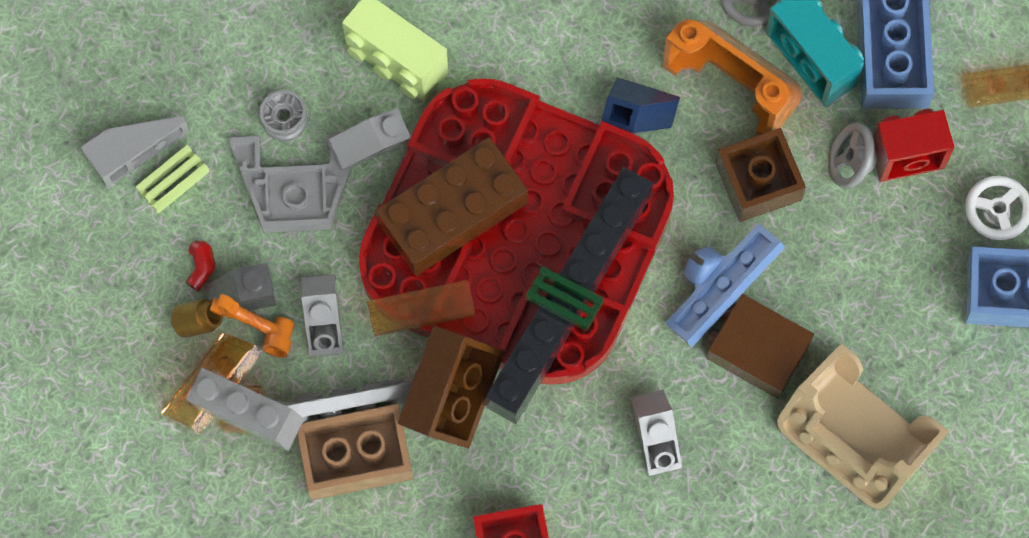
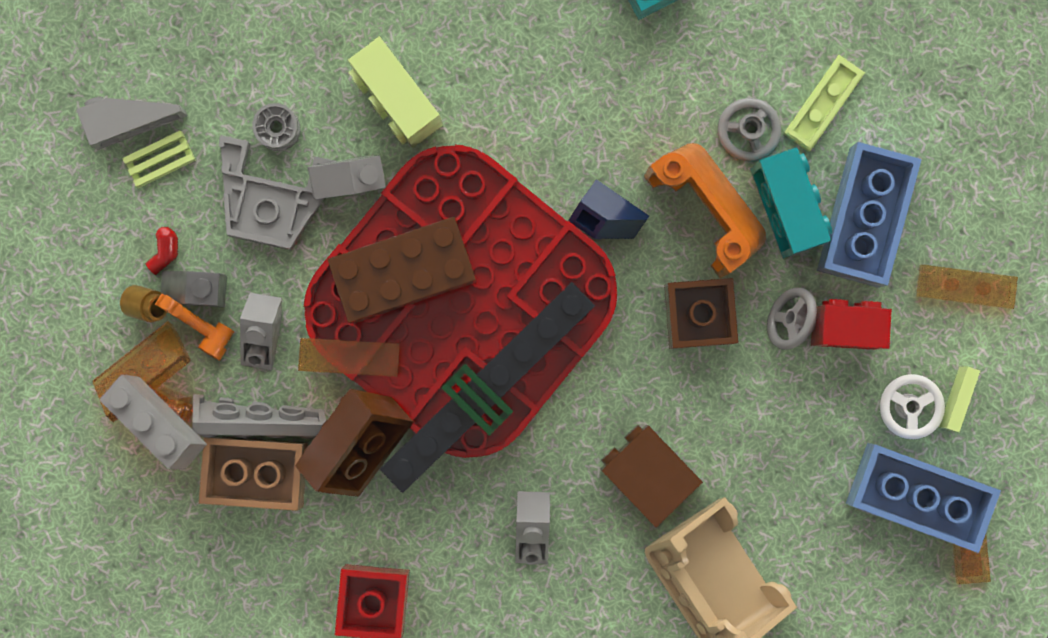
camera: 15 degrees right, 15 degrees up
medium blue plate [666,223,785,347] -> none

